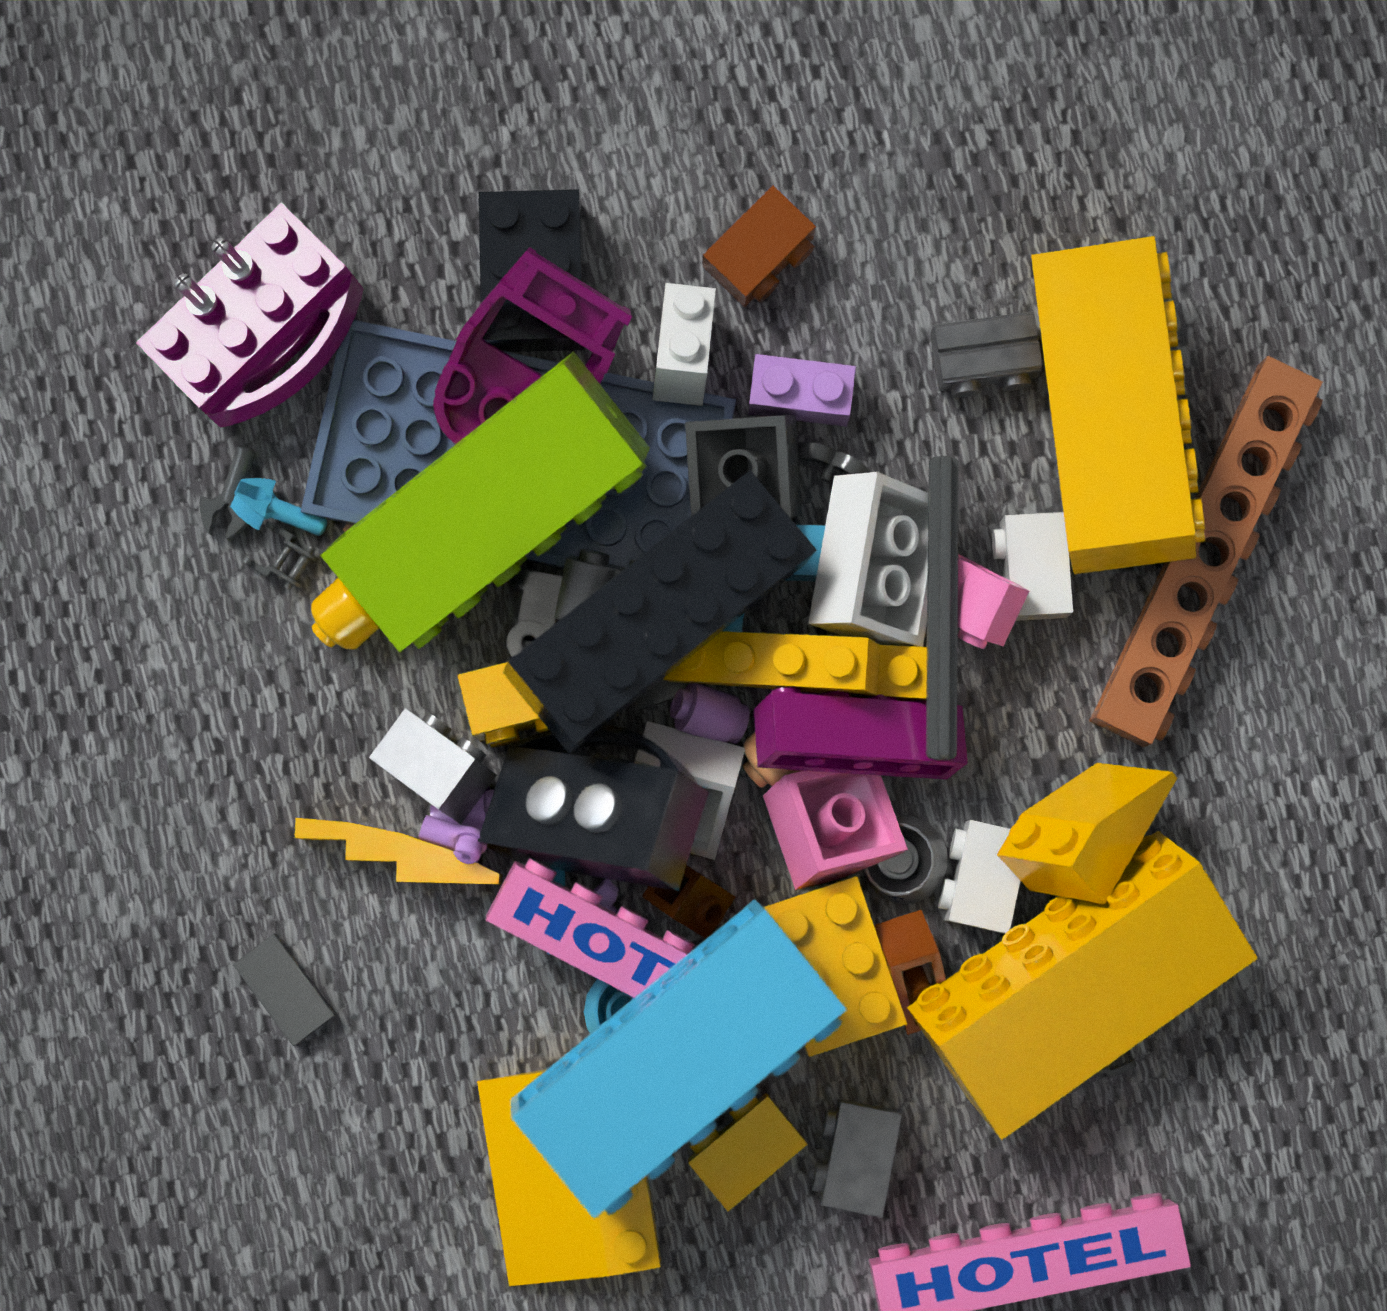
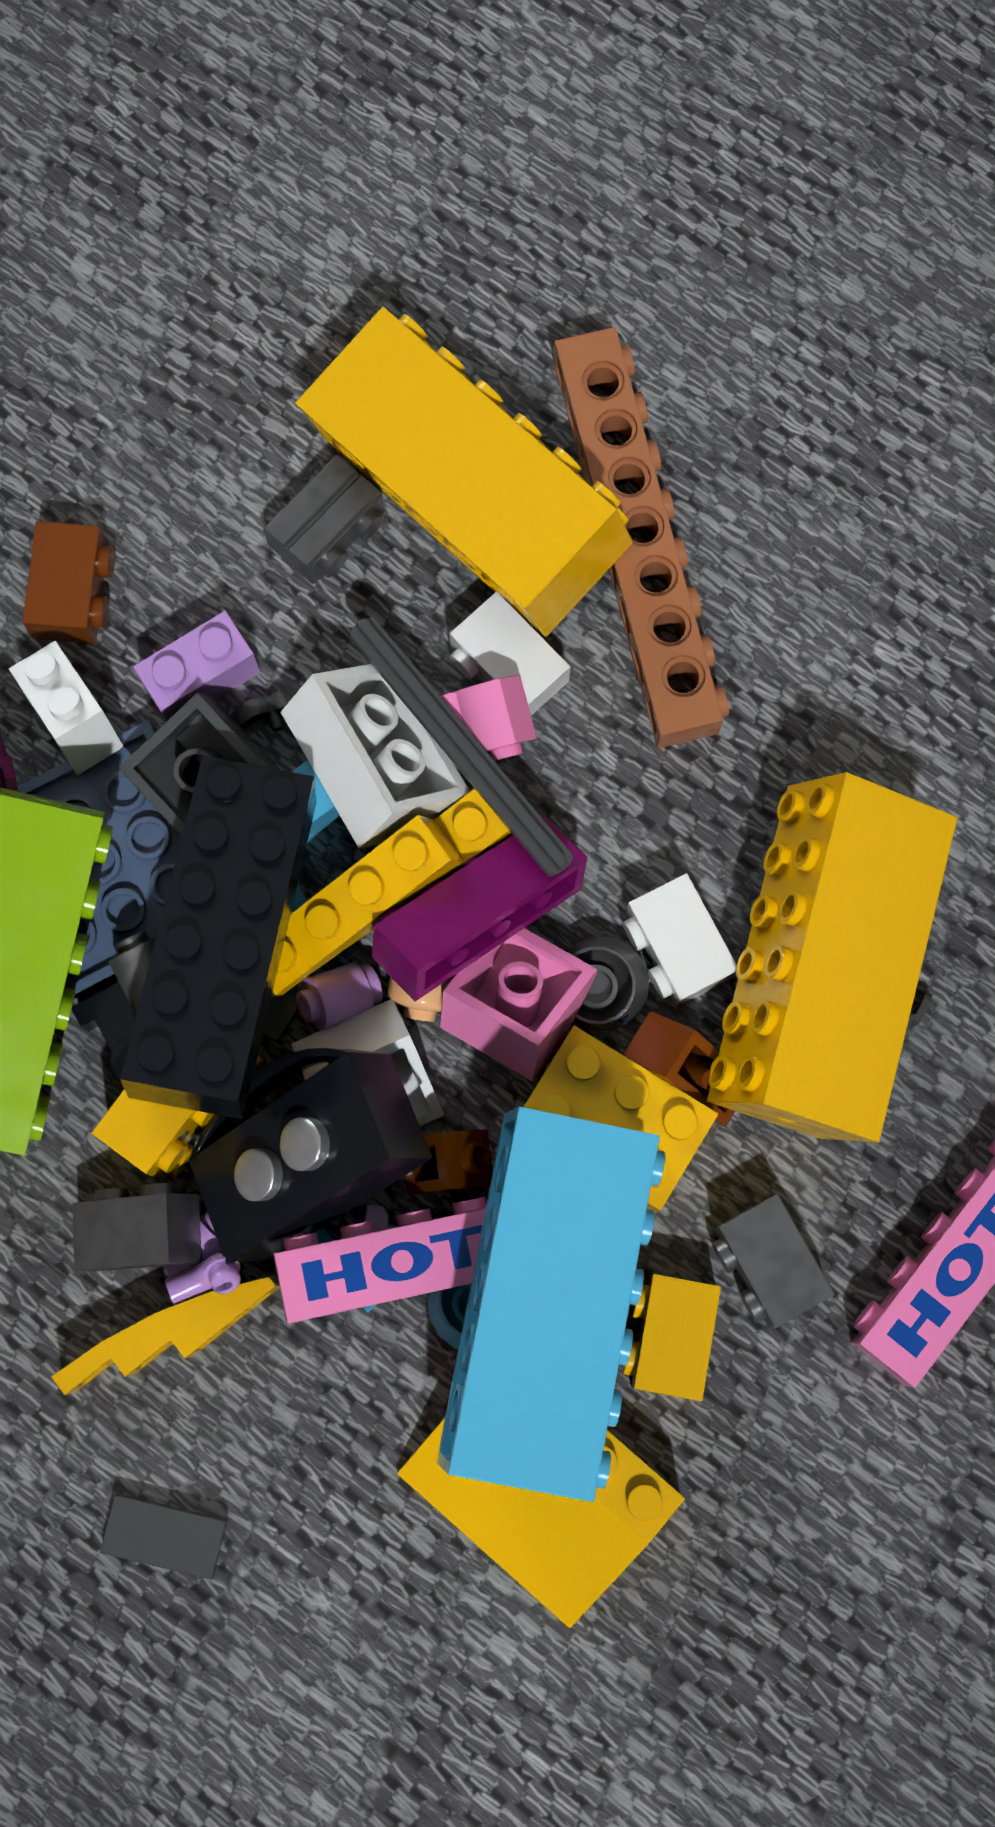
camera: 40 degrees left, 5 degrees down
yellow slope [997,763,1177,904] -> none

